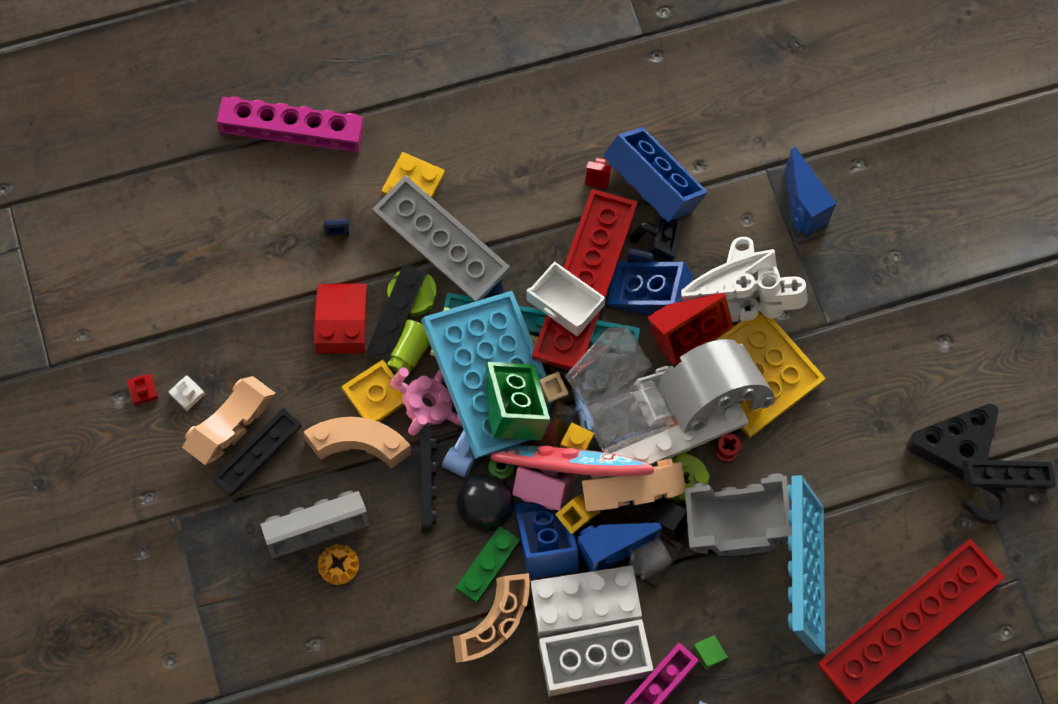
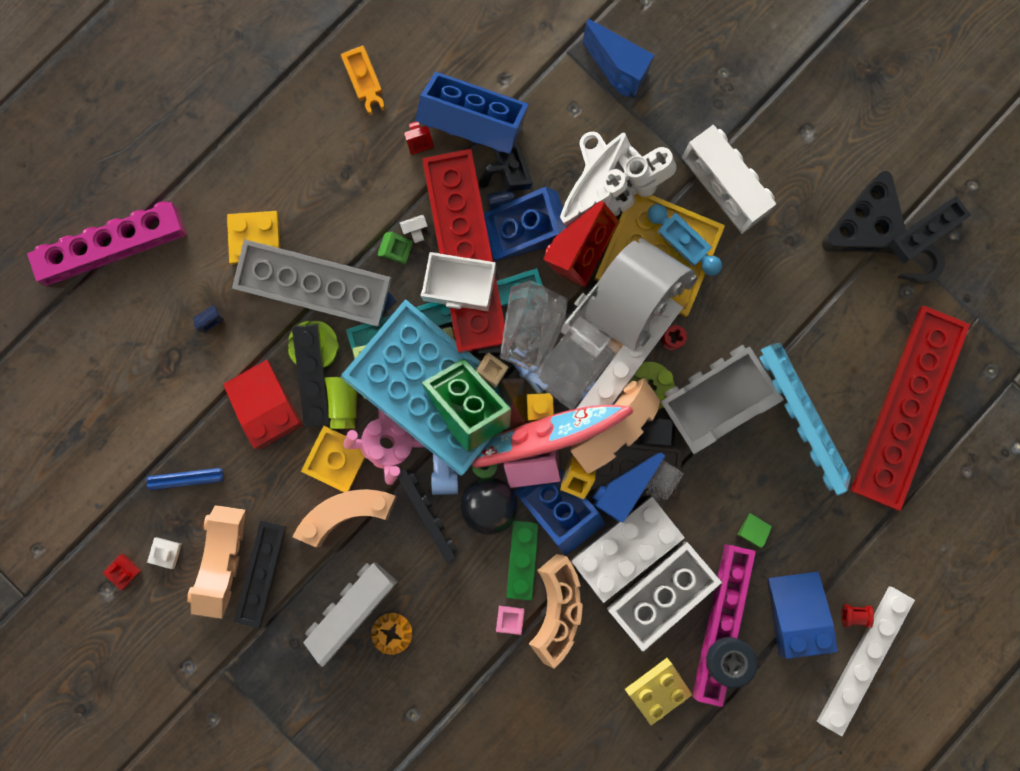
camera: 30 degrees left, 15 degrees up
none -> blue axle [146,468,224,490]
none -> light orange plate [341,45,385,115]
none -> bright green slope [378,232,413,264]
none -> white tile [400,215,427,243]
none -> bright pink tile [496,605,525,635]
none -> dark azure plate [647,204,722,276]
none -> white brick [682,124,776,234]

